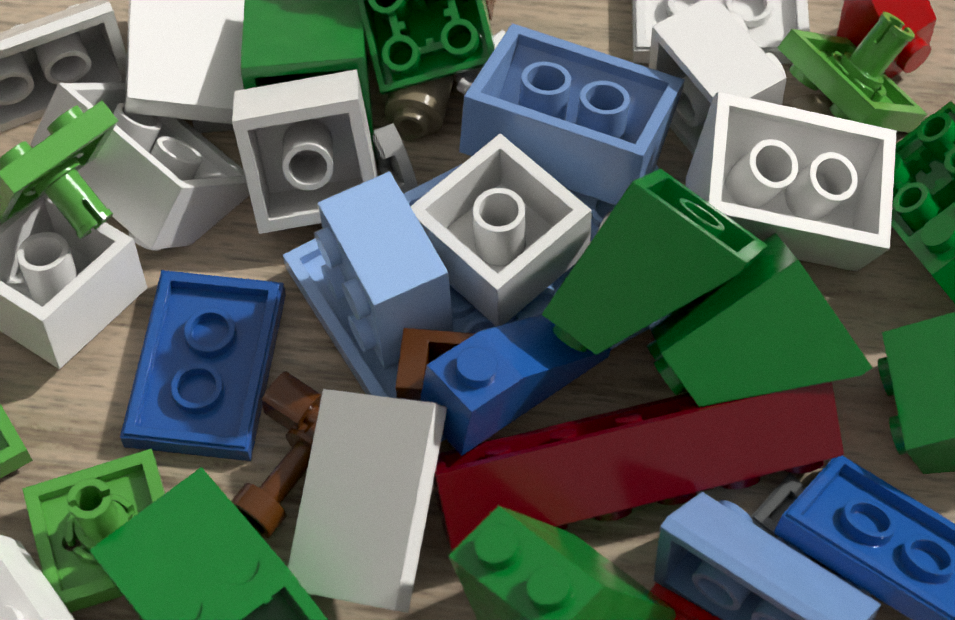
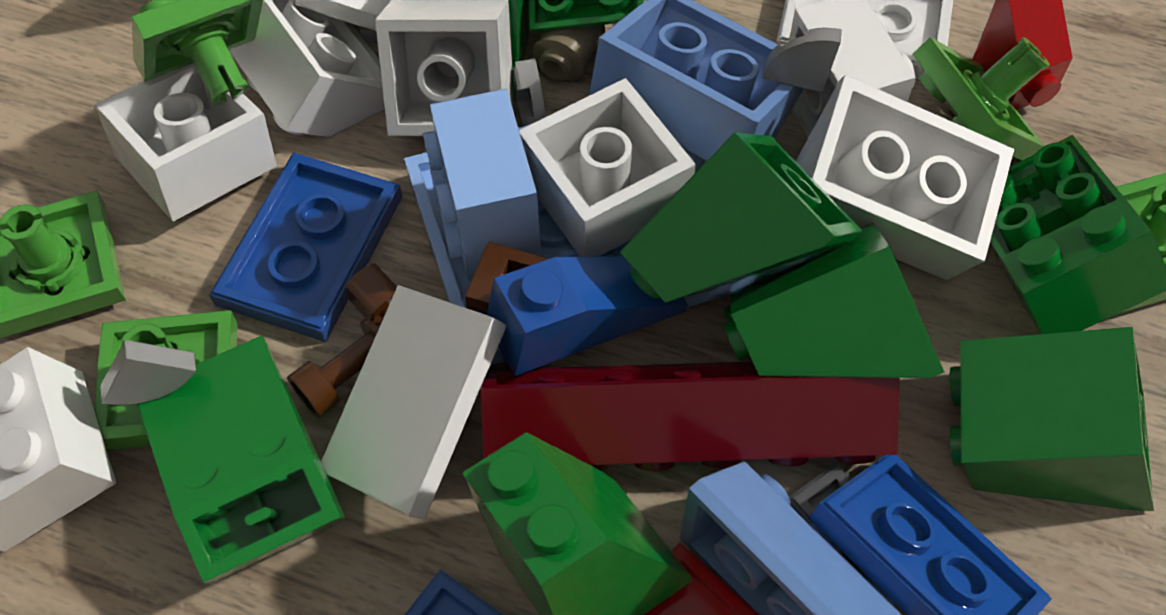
camera: 10 degrees right, 0 degrees up
none -> light grey tile [101,340,196,405]
none -> light grey tile [762,27,842,93]

